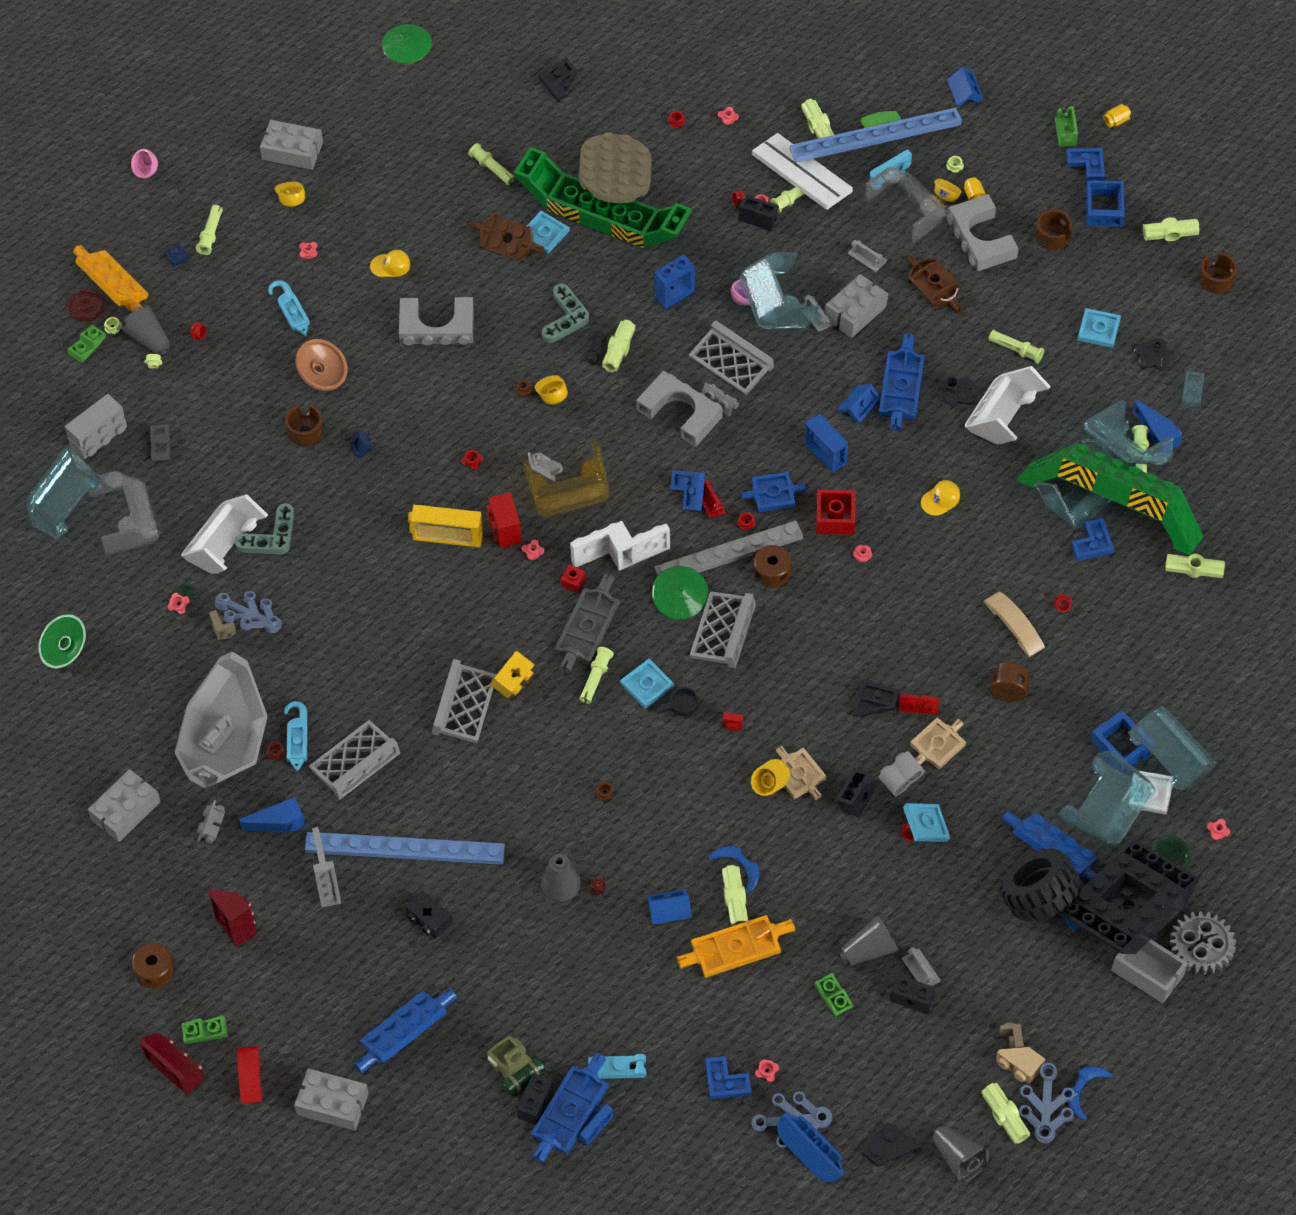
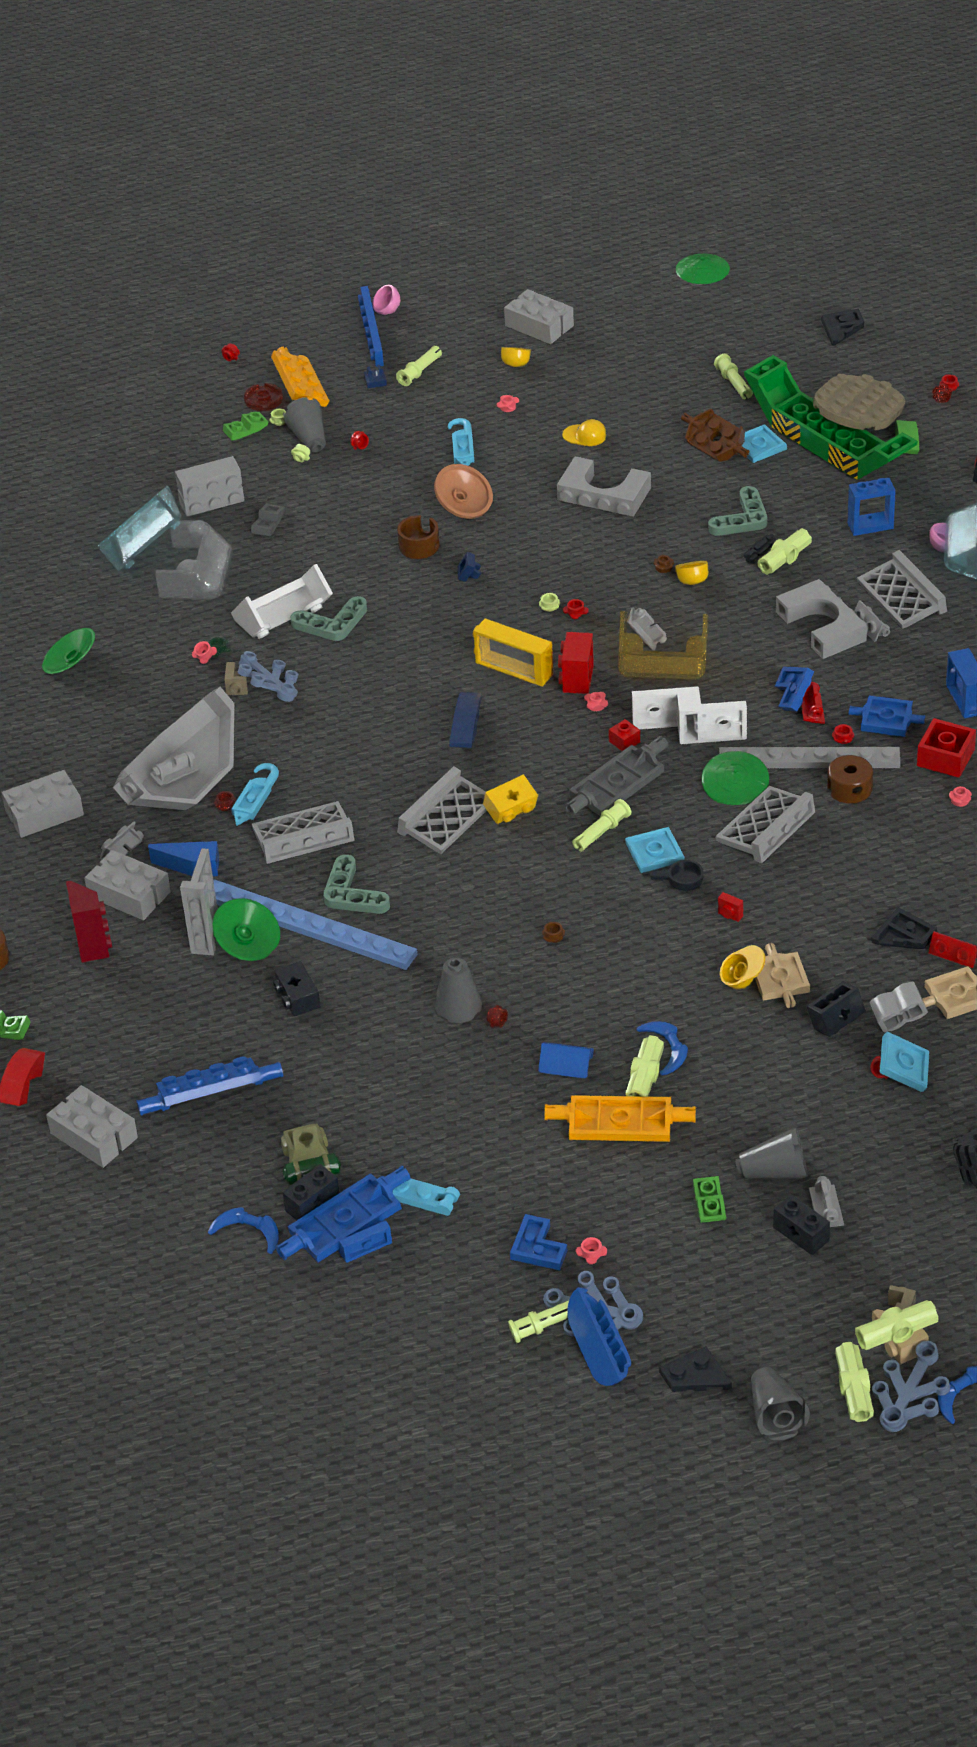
camera: 25 degrees right, 15 degrees down
none -> light grey piece [85,850,171,920]
none -> blue piece [208,1207,279,1254]
none -> green hat [212,898,280,961]
none -> red plate [221,343,240,361]
none -> sand green beam [324,855,390,914]
none -> blue plate [358,286,384,367]
none -> dark blue slope [449,692,482,748]
none -> yellowish green pin [508,1301,569,1343]
none -> yellowish green plate [539,593,560,611]
none -> yellowish green piece [855,1300,938,1350]
none -> bright green slope [895,420,919,454]
none -> clear red plate [932,384,952,403]

